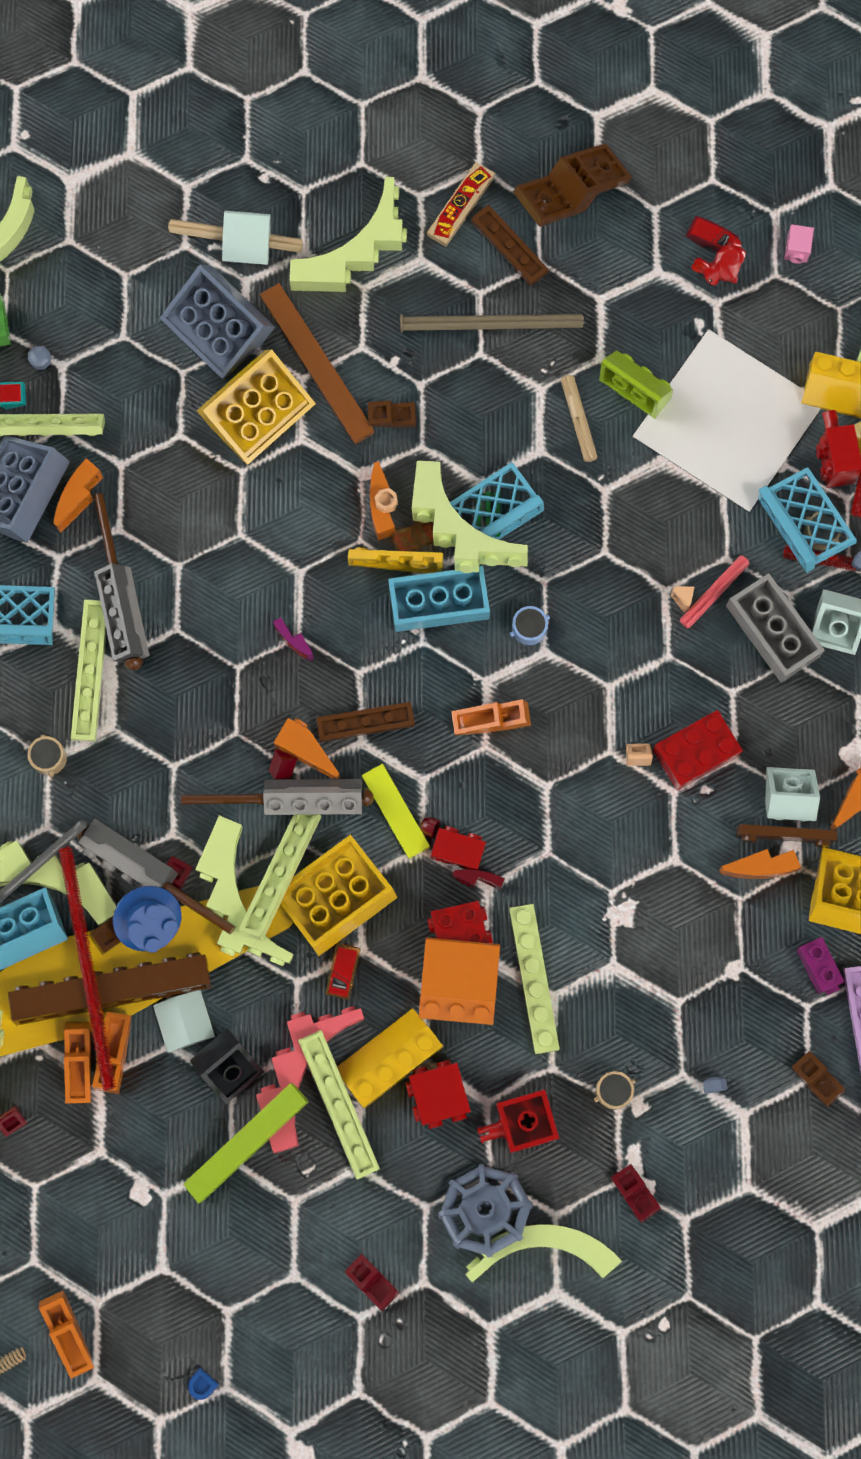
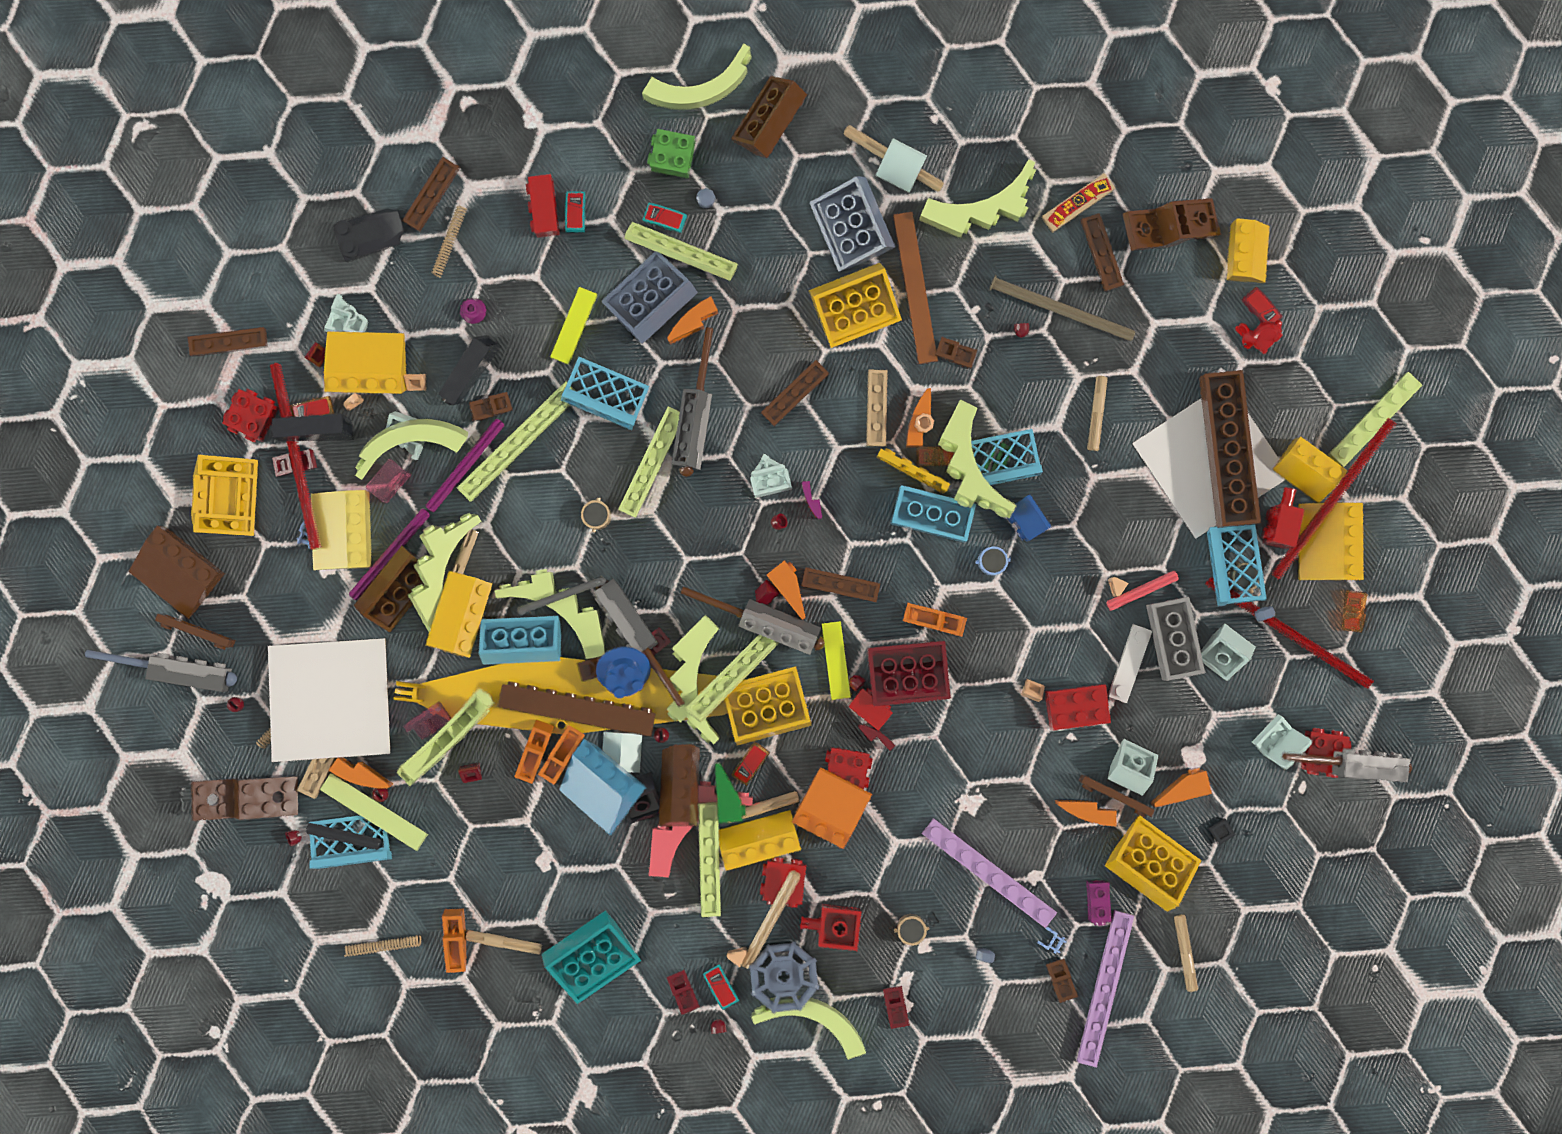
camera: 20 degrees right, 10 degrees up
red axle [59,847,117,1091] -> none
lime tile [183,1083,309,1204] -> none
blue tile [188,1367,220,1400] -> none
yellowish green plate [509,904,560,1055] -> none
lime slope [599,351,673,419] -> none
bright pink brick [784,224,814,264] -> none
none -> tan axle [466,930,542,954]
none -> teal slope [542,910,641,1004]
none -> slope [559,739,646,835]
none -> dark red hinge [654,727,669,743]
none -> reddish brown slope [659,744,700,827]
none -> slope [703,964,740,1010]
none -> dark red hinge [711,1019,727,1034]
none -> green slope [715,762,746,823]
none -> tan axle [727,791,799,823]
none -> light nougat slope [727,947,747,967]
none -> reddish brown slope [731,76,807,158]
none -> tan axle [741,871,800,969]
none -> light aqua slope [750,454,792,498]
none -> reddish brown plate [761,360,829,426]
none -> dark red hinge [771,513,788,530]
none -> tan tile [866,370,887,447]
none -> dark red slope [867,641,951,706]
none -> lavender plate [922,818,1057,928]
none -> blue slope [1007,495,1051,542]
none -> dark red hinge [1014,323,1030,337]
none -> light blue piece [1037,927,1067,954]
none -> white plate [1107,625,1152,703]
none -> reddish brown brick [1199,370,1261,528]
none -> yellow slope [1227,219,1269,283]

